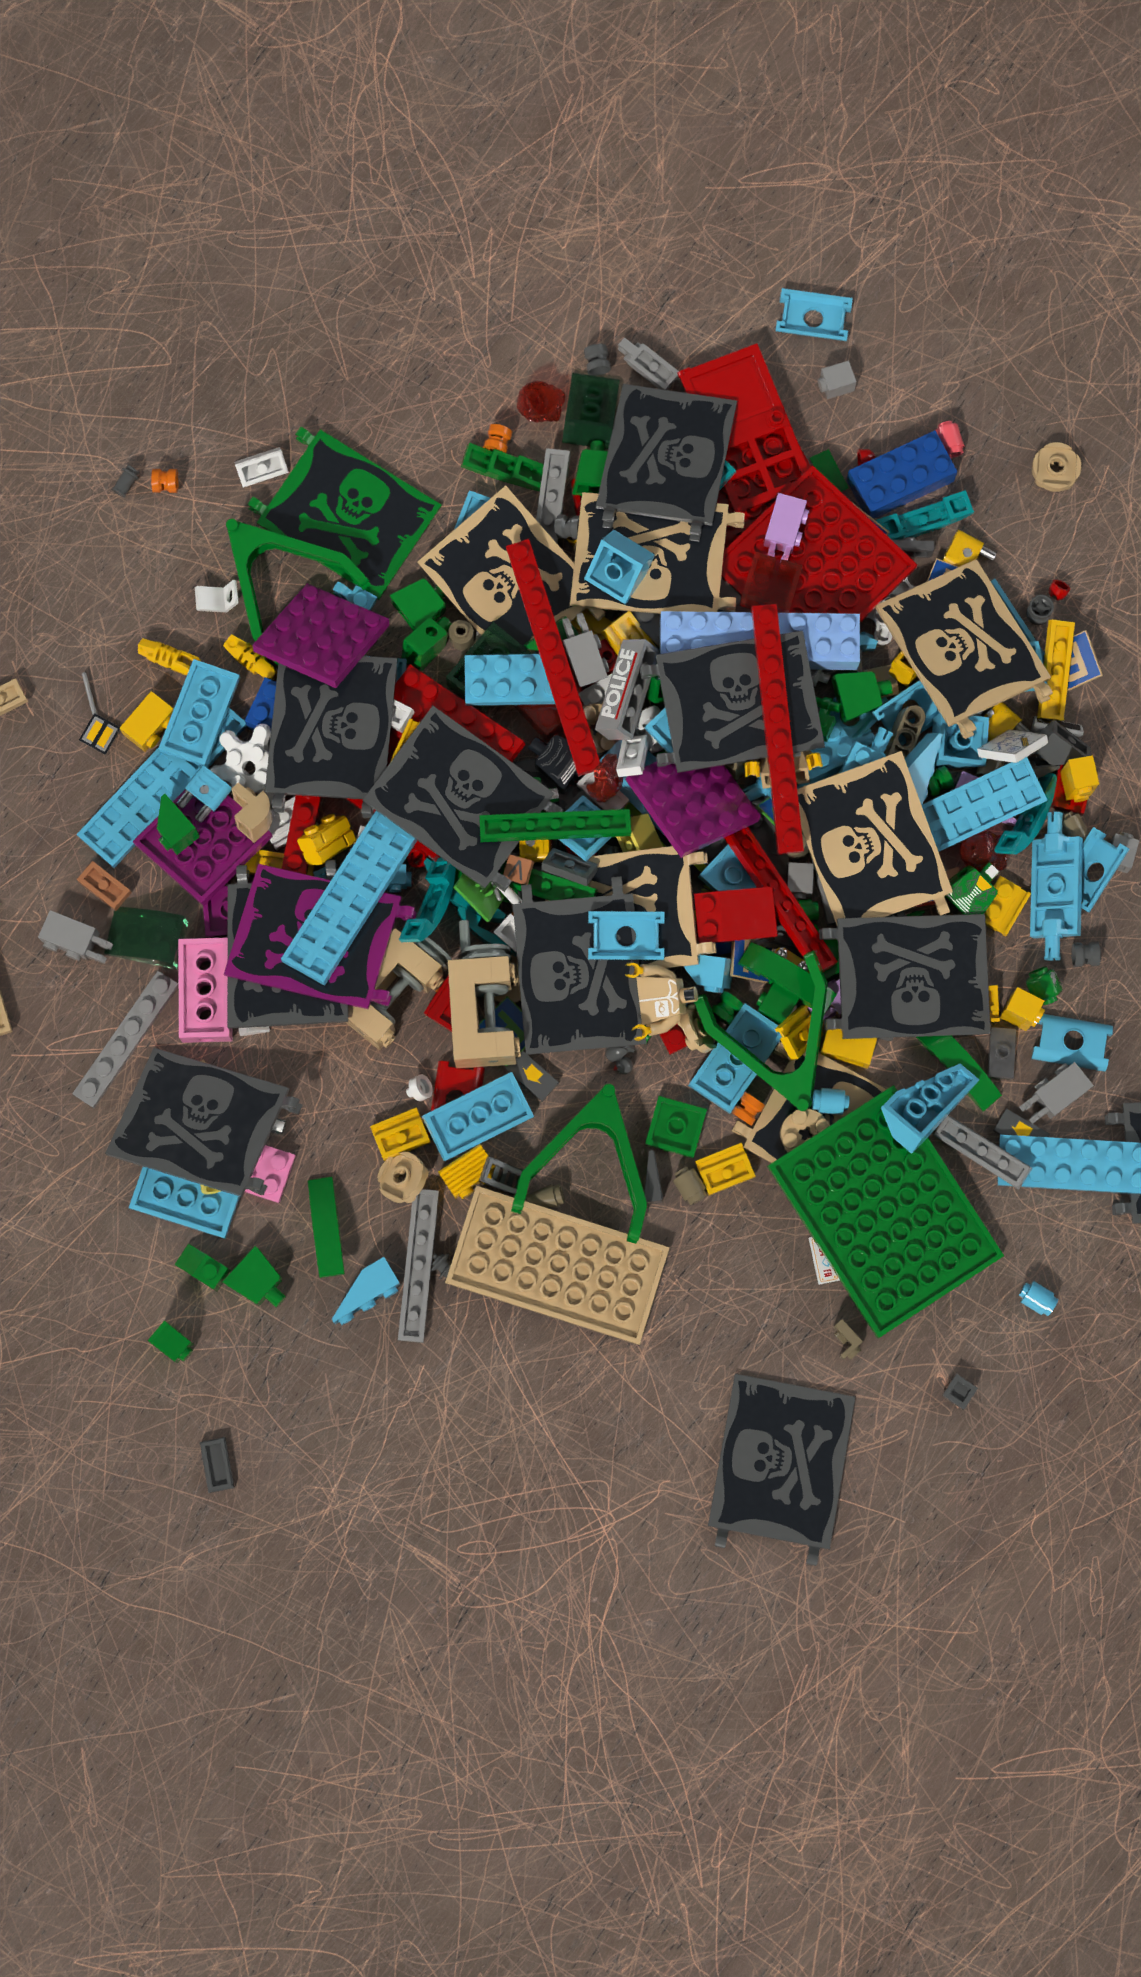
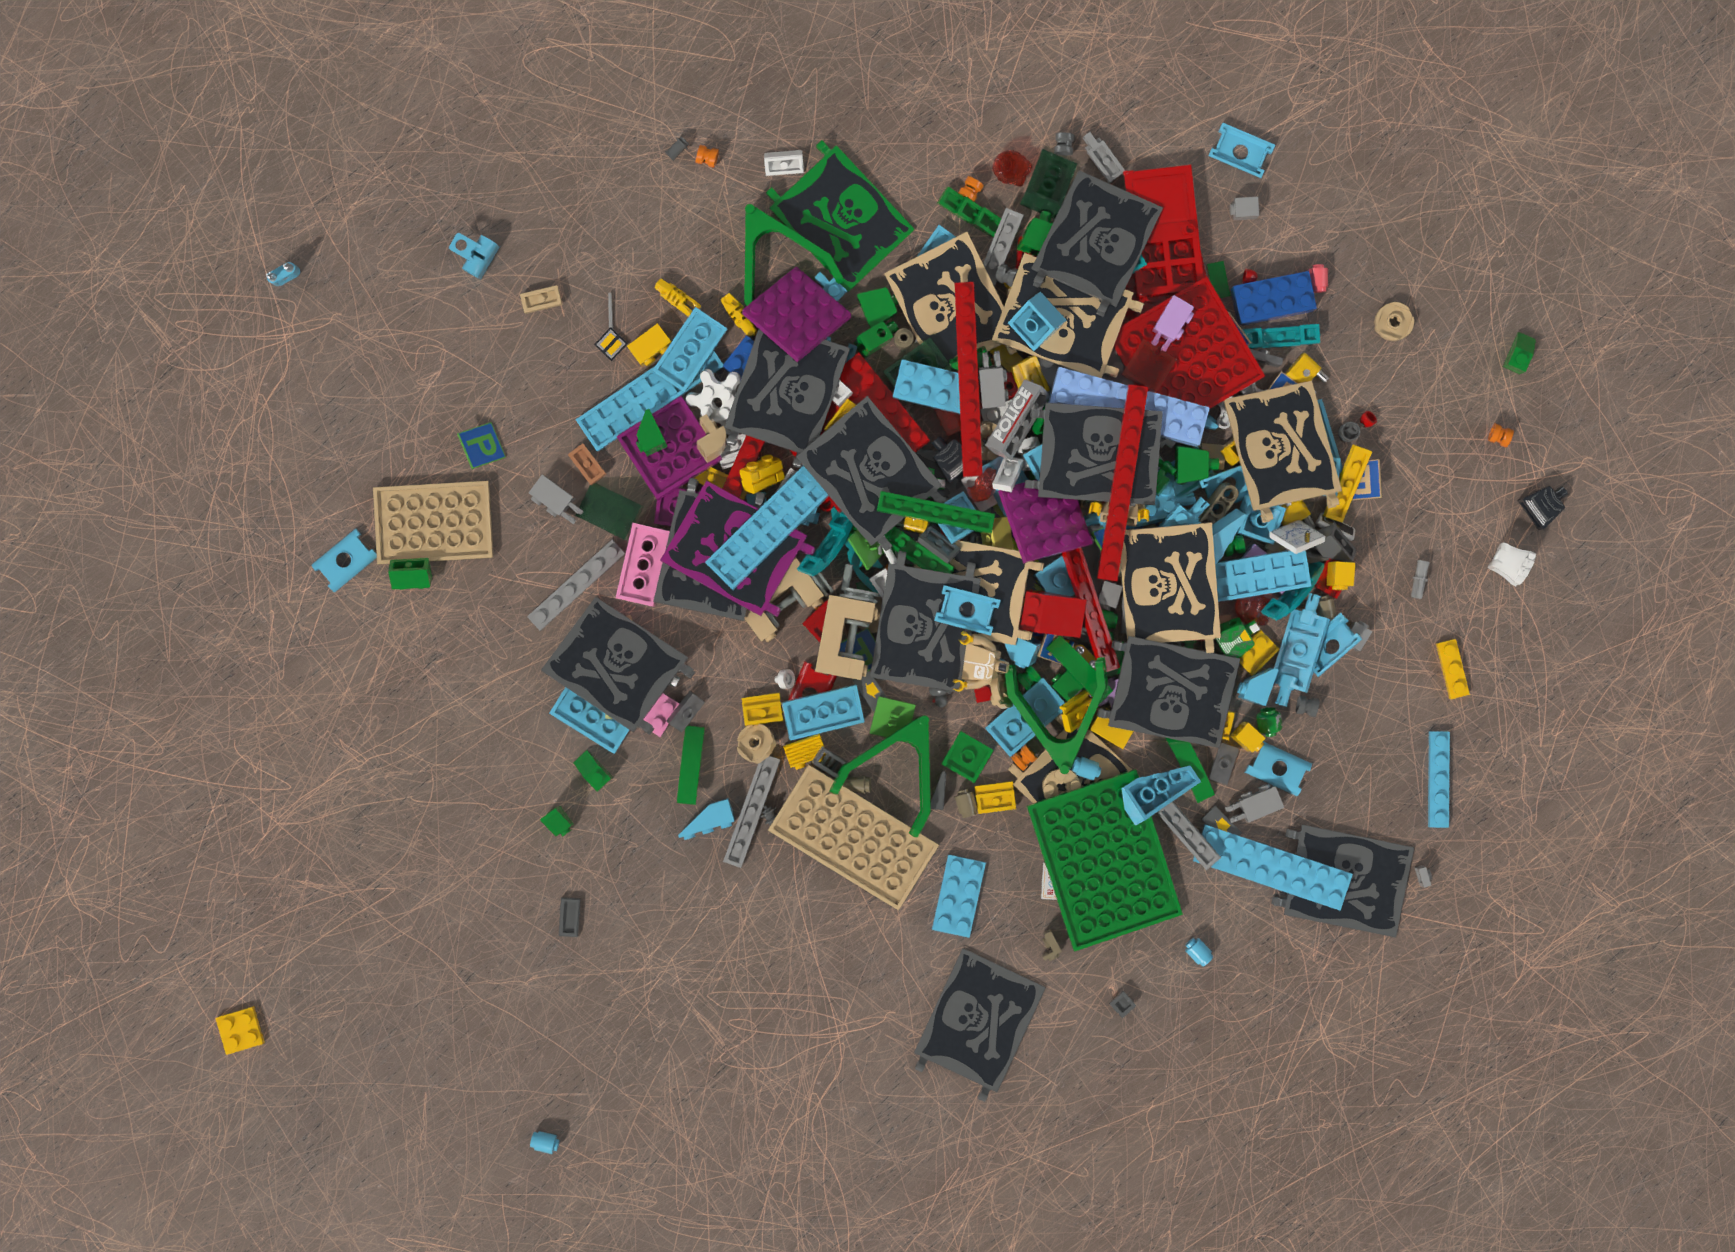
camera: 15 degrees right, 10 degrees up
medium azure piece [177,765,232,822] -> none
white bracket [195,580,238,613] -> none
green torso [223,1246,286,1308] -> none
nougat tile [503,855,534,885] -> none
none -> medium azure brick [530,1131,560,1154]
none -> flat silver plate [666,691,705,733]
none -> bright green piece [869,696,916,737]
none -> medium azure plate [932,854,986,938]
none -> medium azure slope [1237,668,1279,706]

